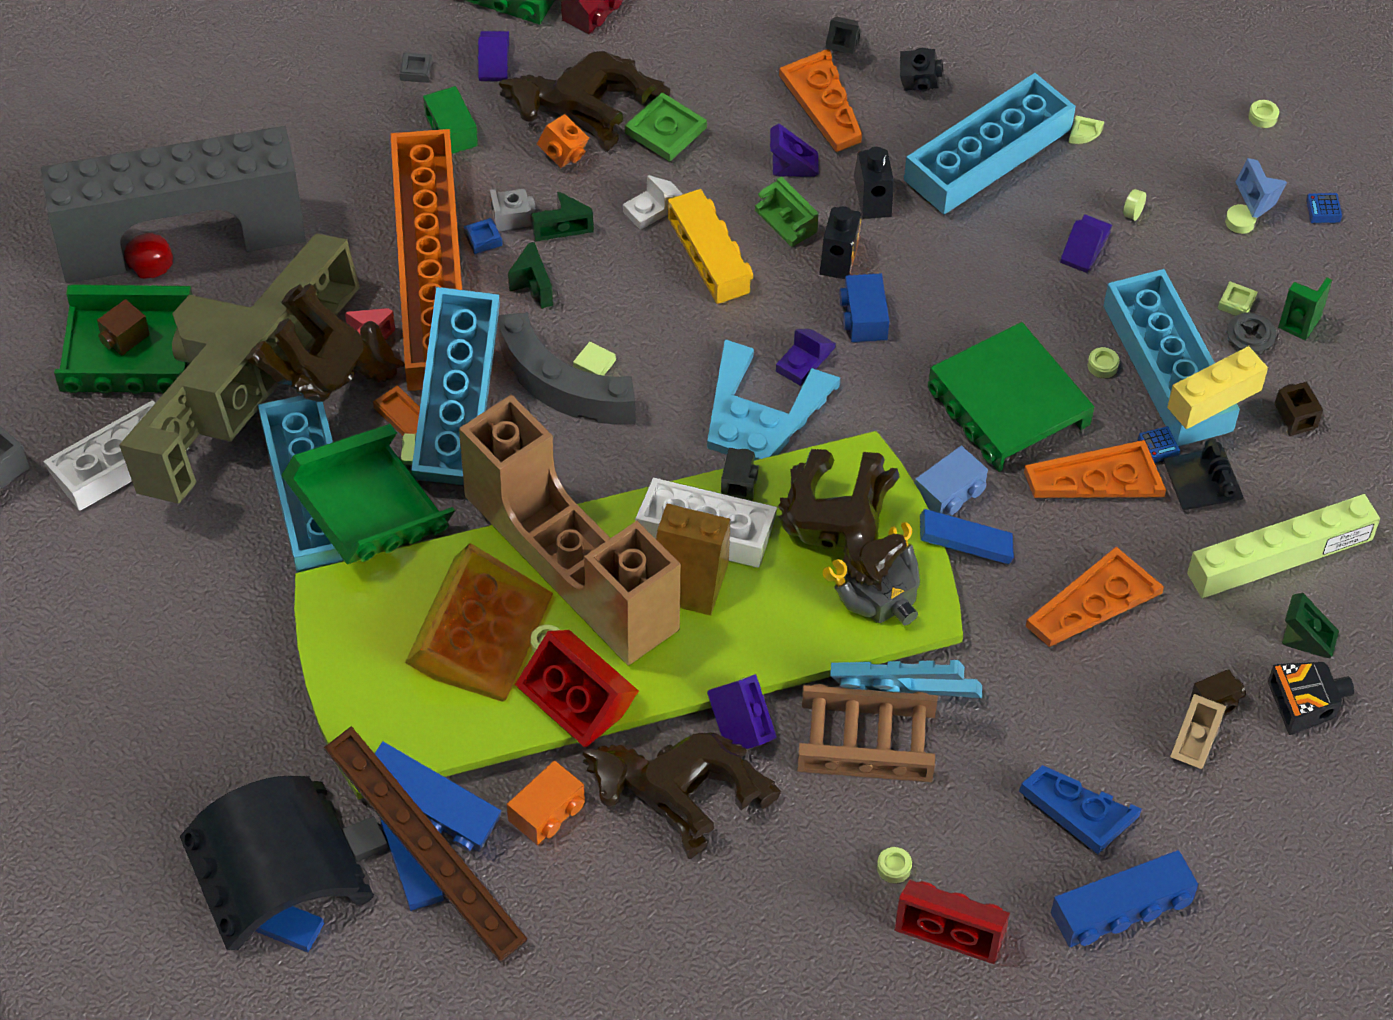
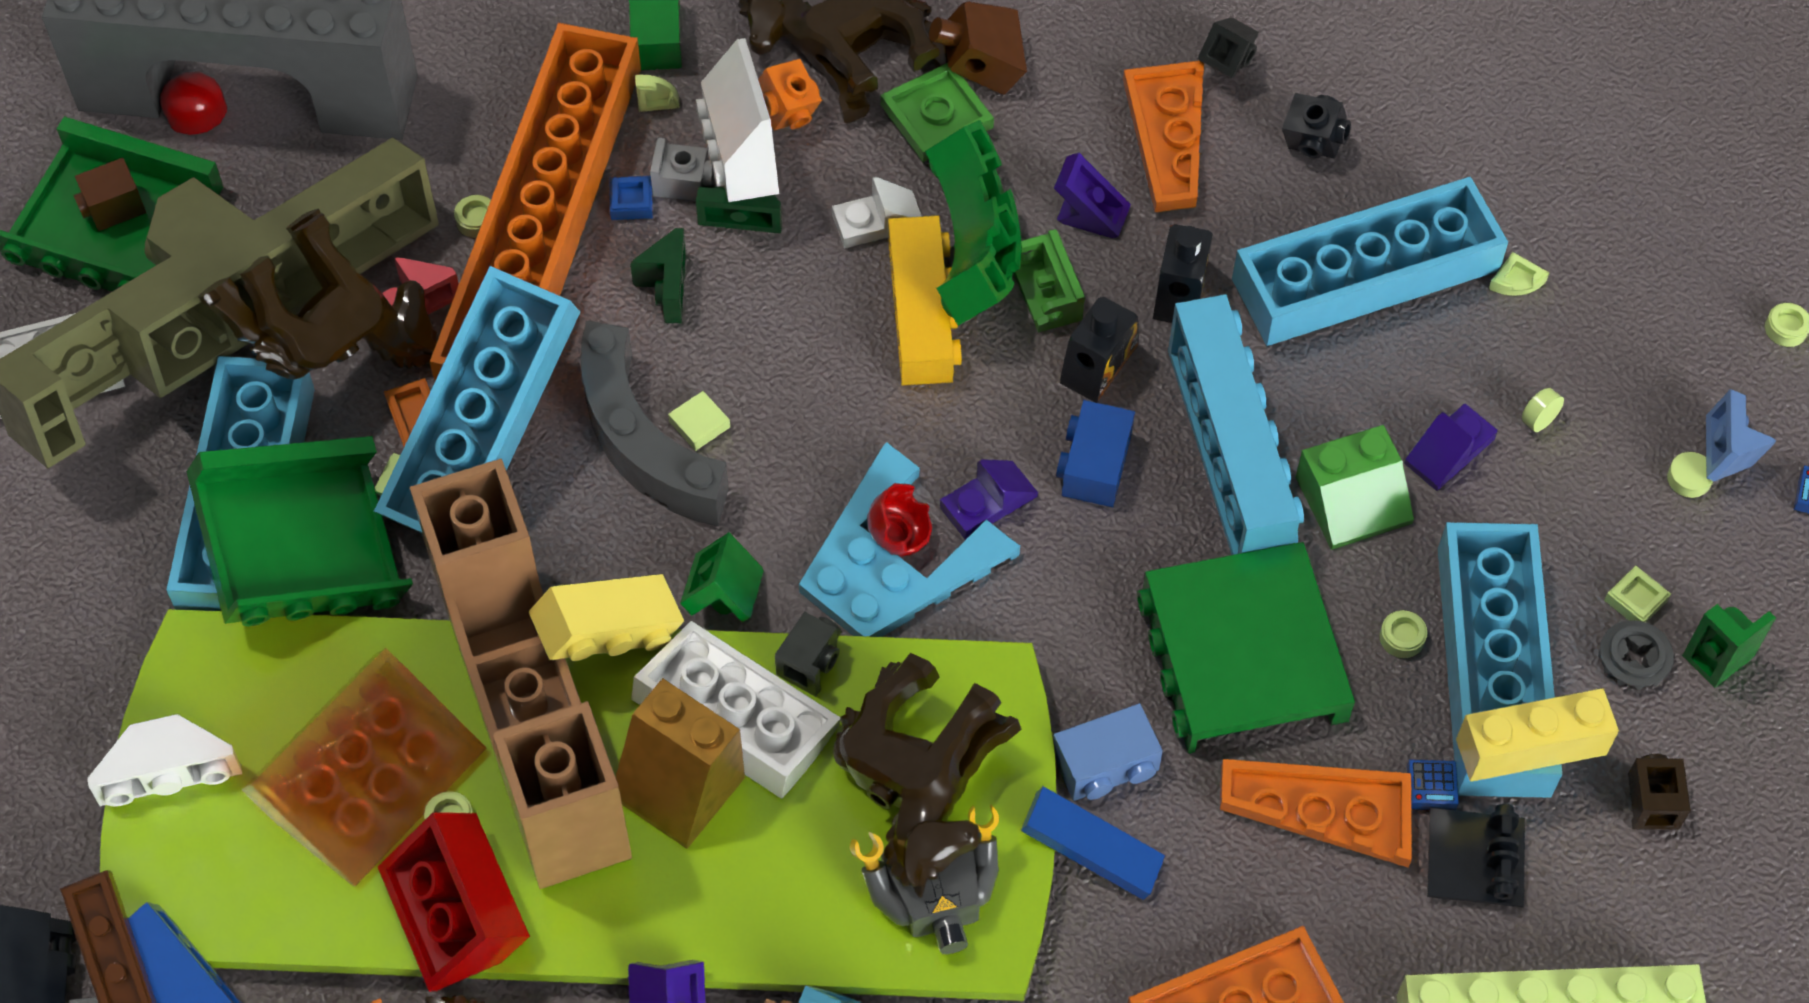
camera: 20 degrees right, 5 degrees up
none -> white slope [87,714,242,806]
none -> yellowish green tile [454,195,491,238]
none -> light yellow brick [528,574,684,661]
none -> yellowish green tile [635,74,680,112]
none -> green panel [680,532,764,622]
none -> white slope [695,38,779,202]
none -> red hair [867,483,933,557]
none -> green brick [925,120,1022,326]
none -> reddish brown torso [929,1,1027,95]
none -> medium azure brick [1168,294,1304,555]
none -> bright green slope [1295,425,1414,550]

